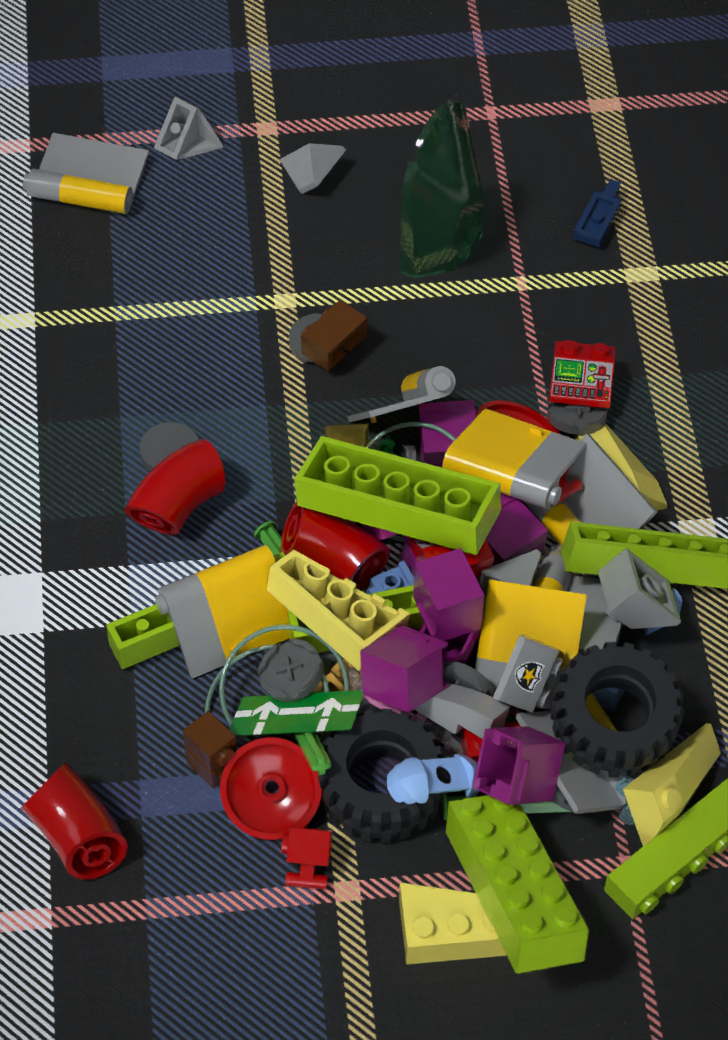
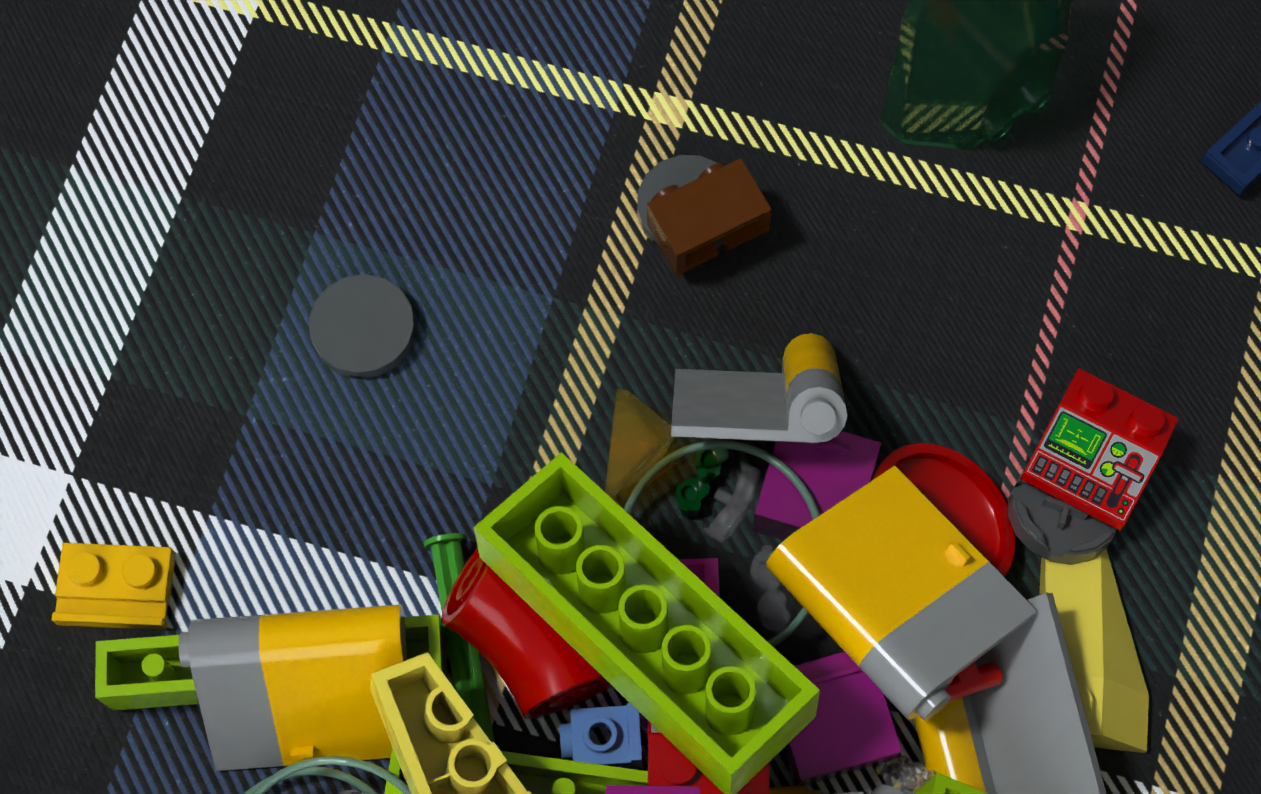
camera: 25 degrees right, 15 degrees up
red brick [124,439,225,535] -> none
none -> yellow plate [52,543,176,630]

